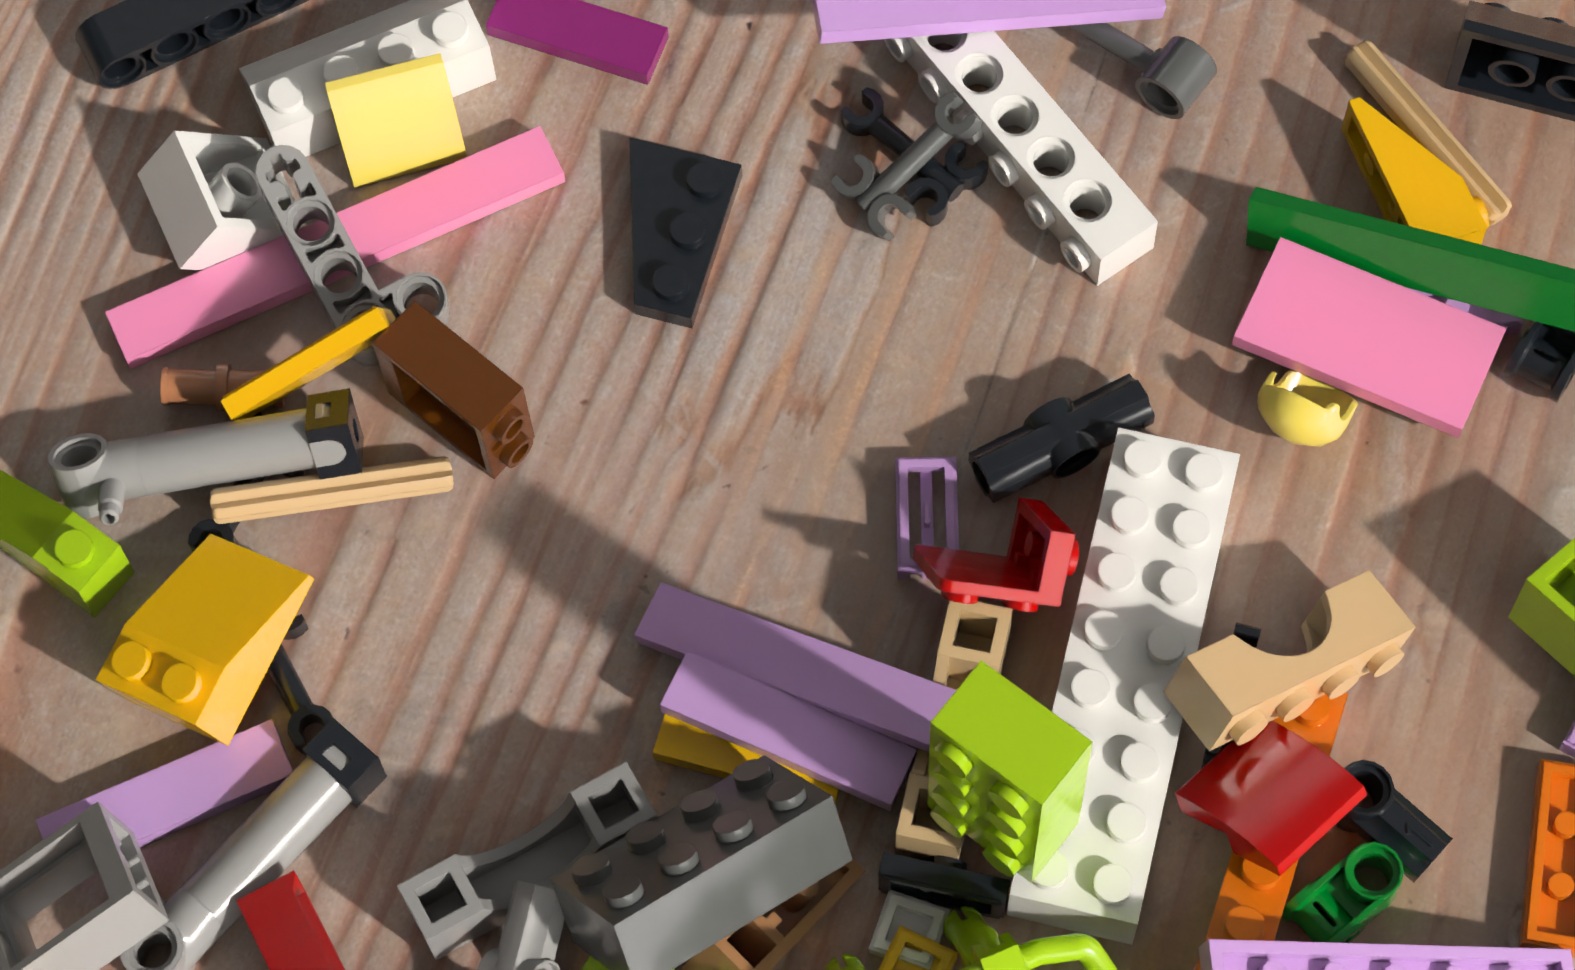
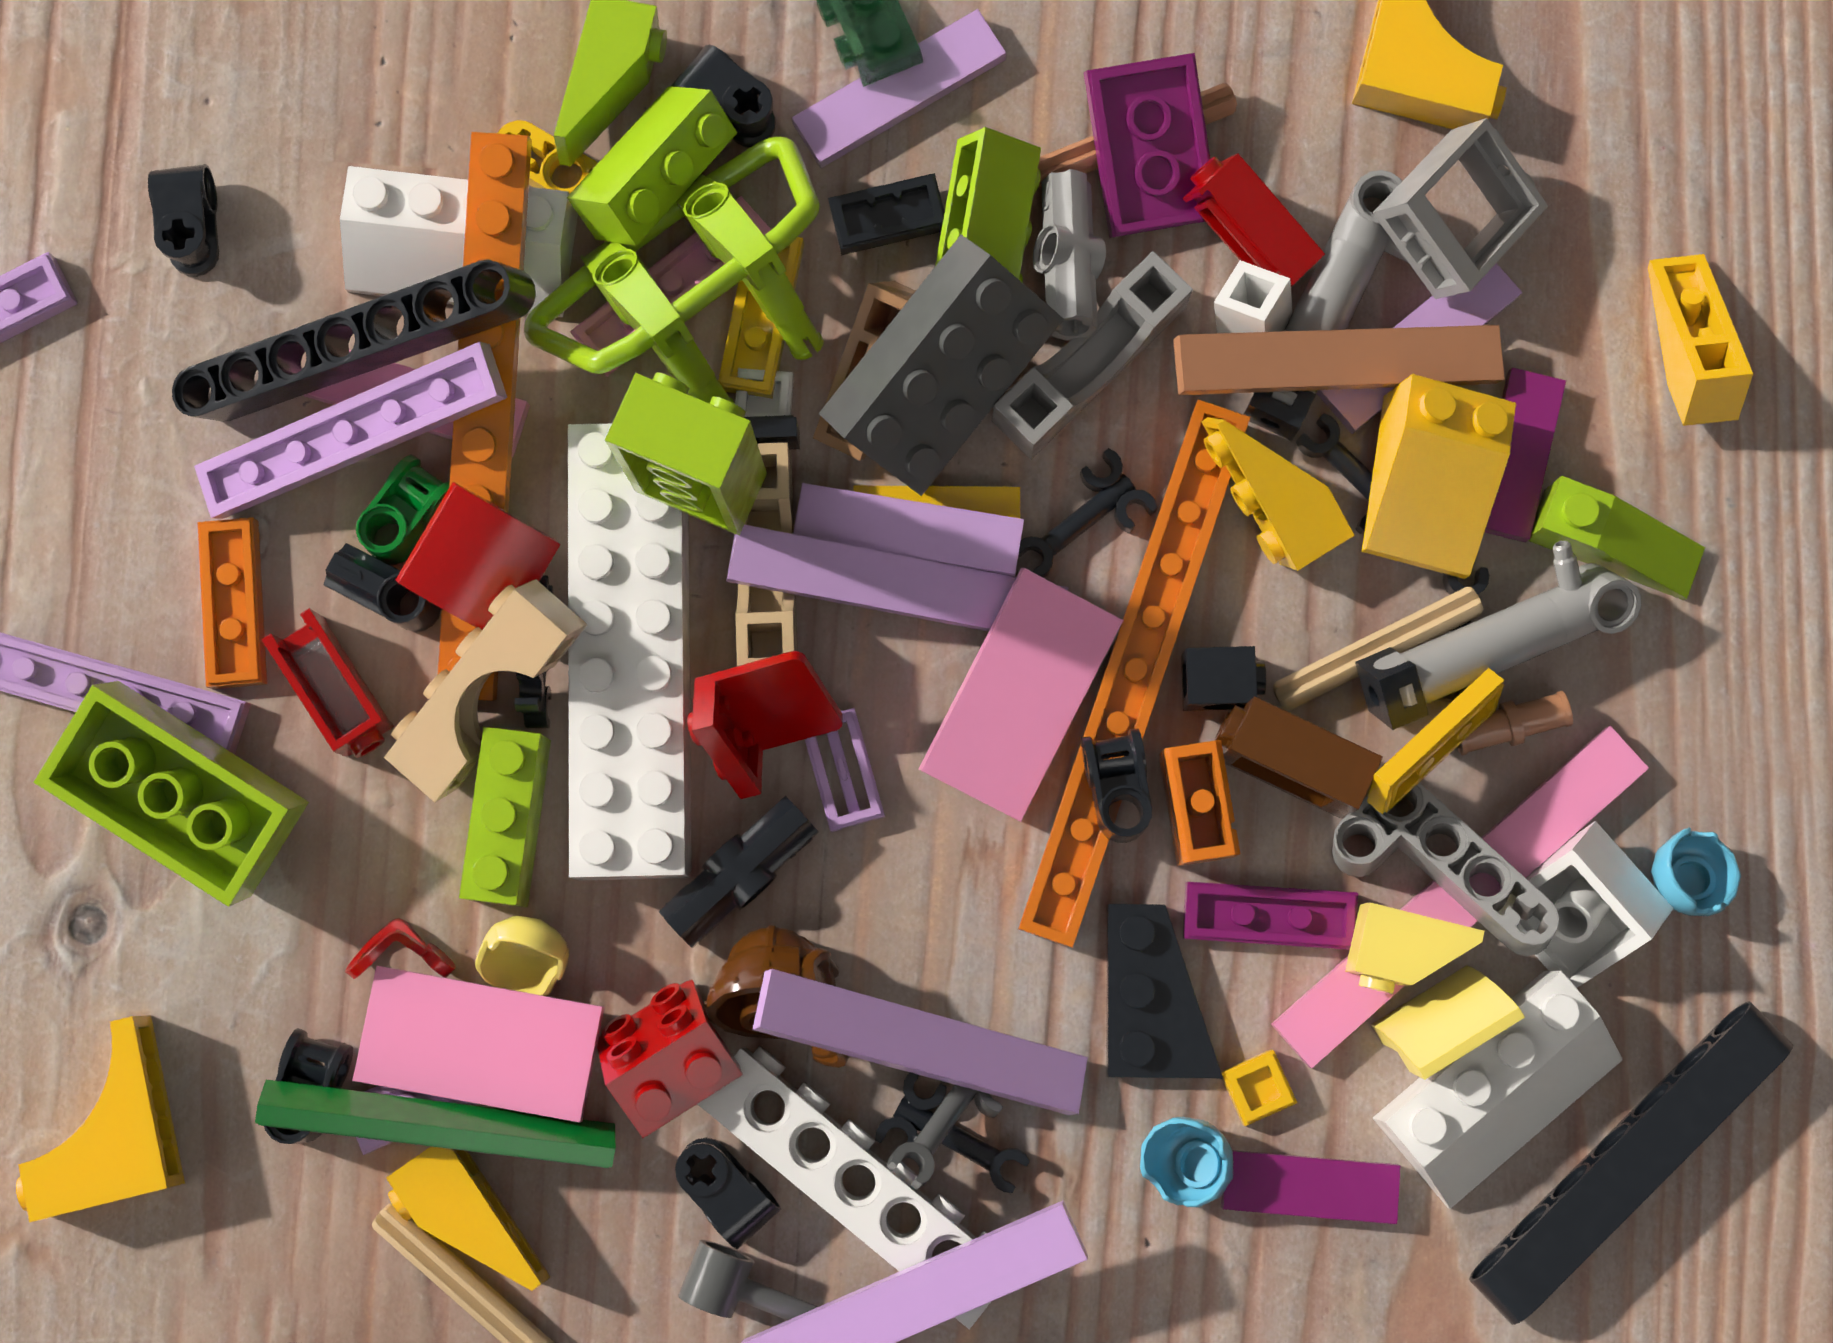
camera: 165 degrees right, 15 degrees up
none -> red window [261,608,394,758]
none -> red piece [345,918,456,979]
none -> lime brick [459,727,551,908]
none -> red bracket [597,980,743,1138]
none -> black piece [675,1137,781,1249]
none -> reddish brown head [704,925,849,1068]
none -> lavender tile [753,969,1088,1115]
none -> bright pink tile [919,568,1123,822]
none -> orange plate [1018,399,1250,948]
none -> black bar [1018,448,1158,578]
none -> black piece [1081,728,1152,843]
none -> medium azure hair [1140,1117,1233,1208]
none -> orange brick [1159,740,1241,866]
none -> nougat tile [1173,325,1505,395]
none -> black brick [1181,646,1266,711]
none -> magenta tile [1183,881,1358,950]
none -> yellow slope [1201,417,1355,571]
none -> white brick [1214,260,1293,333]
none -> yellow tile [1221,1049,1297,1126]
none -> light yellow slope [1345,903,1485,994]
none -> magenta tile [1484,367,1566,543]
none -> medium azure hair [1651,827,1741,916]

